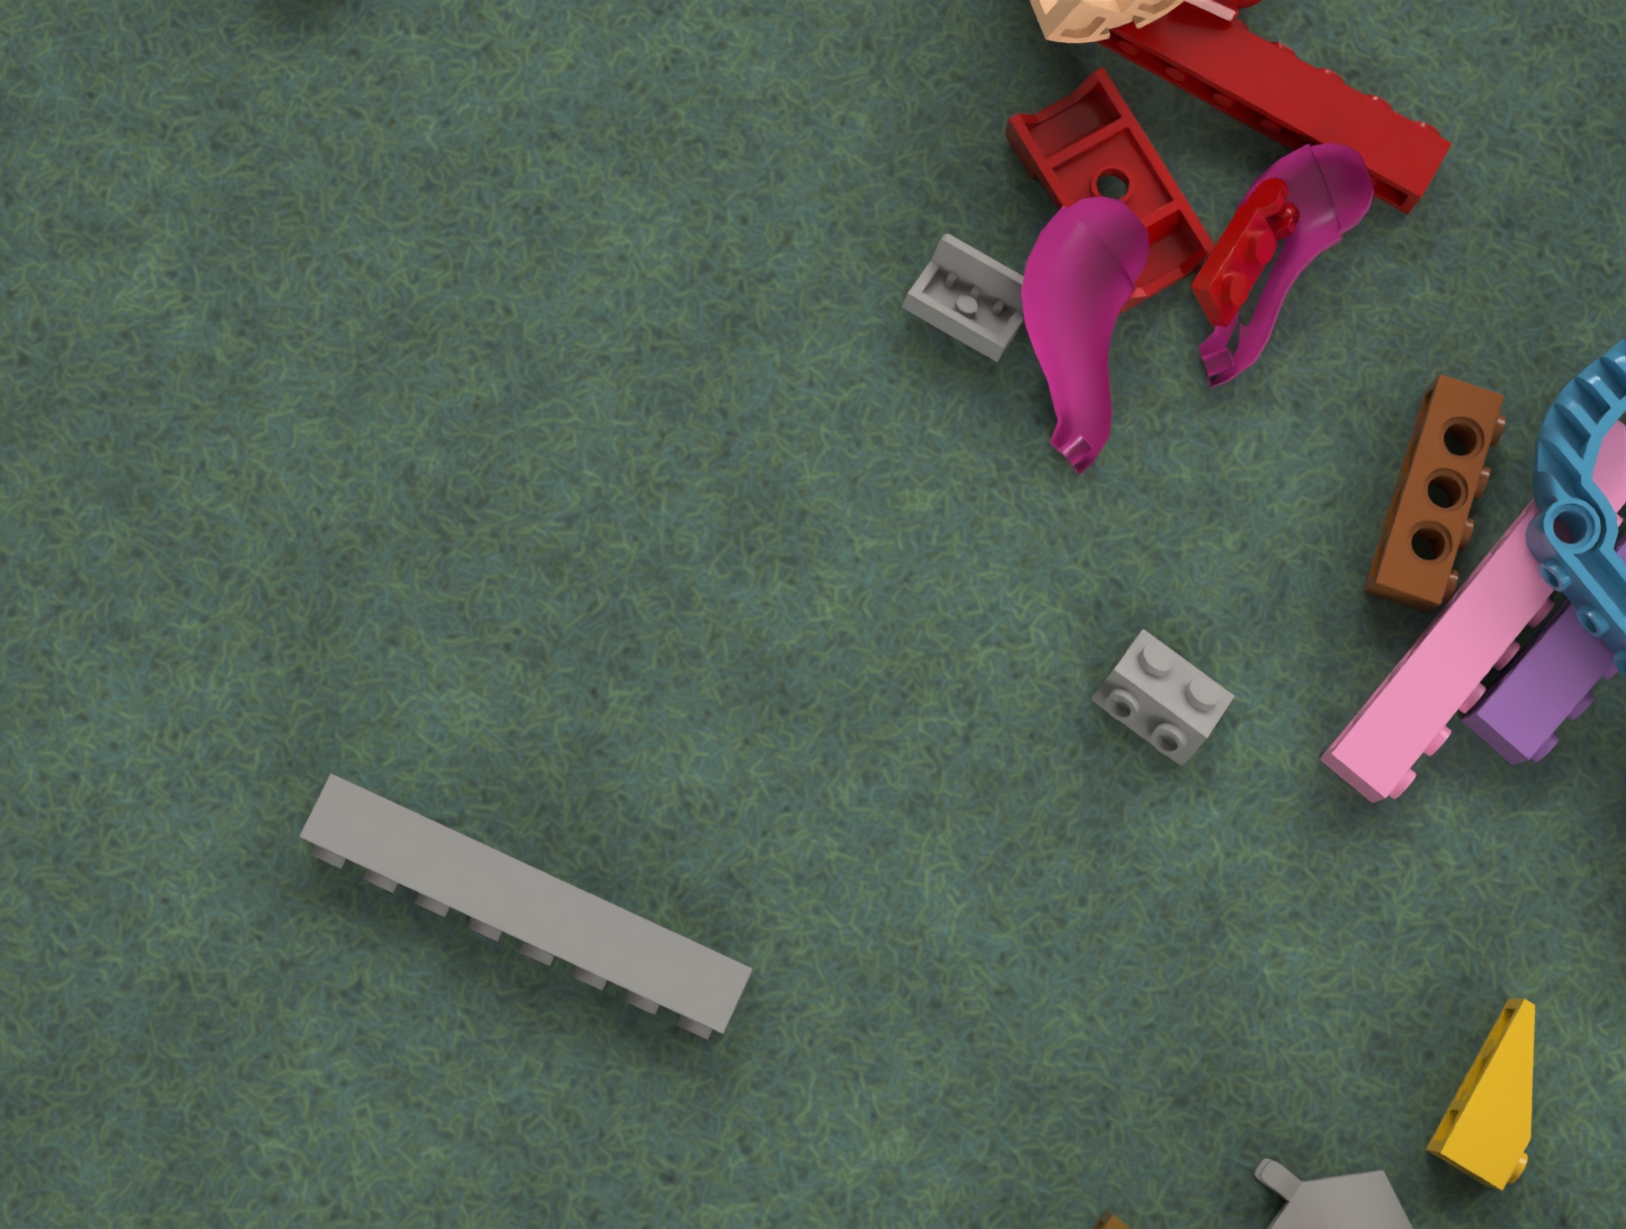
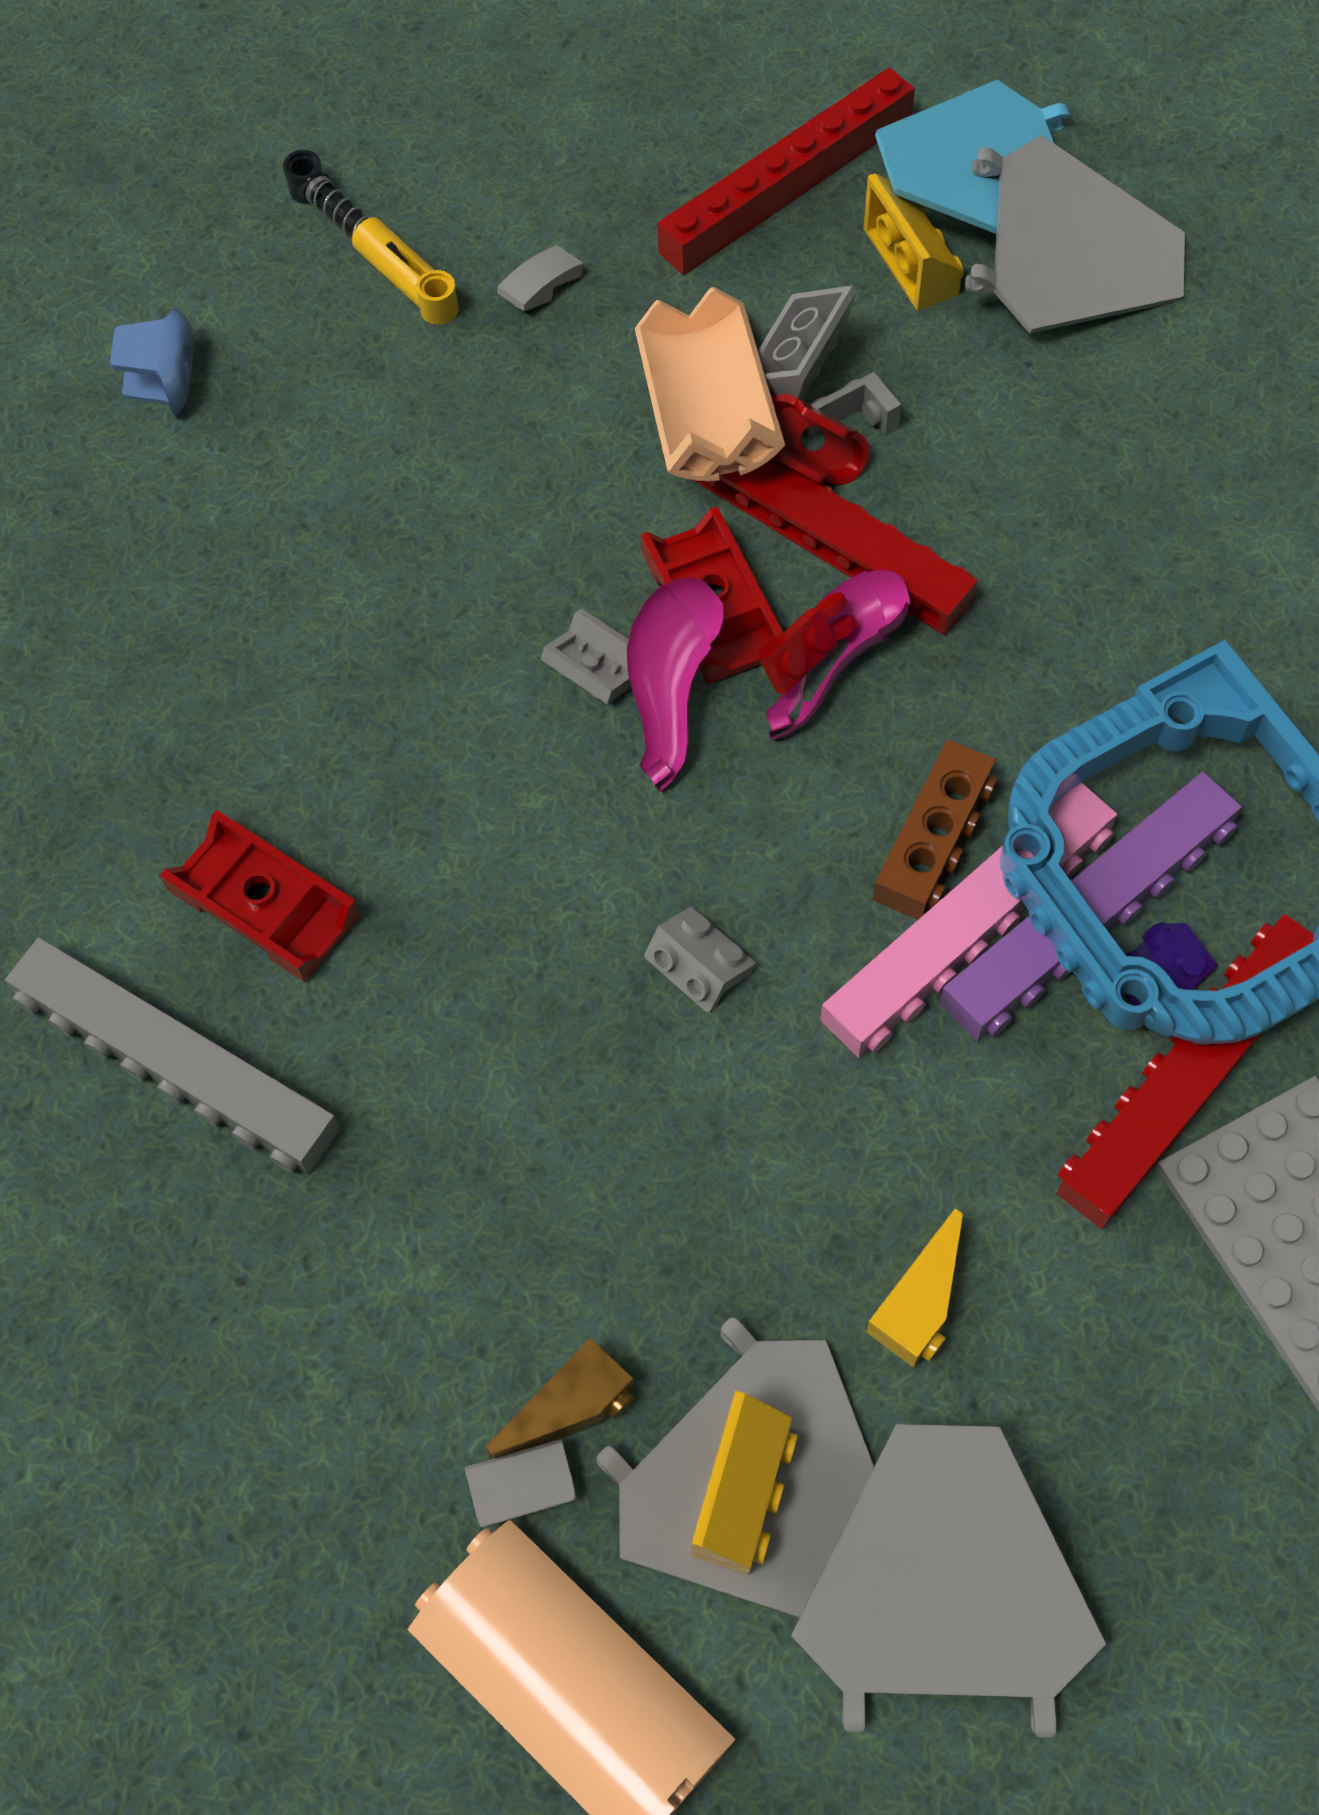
camera: 15 degrees right, 15 degrees down
none -> red piece [159,810,360,983]

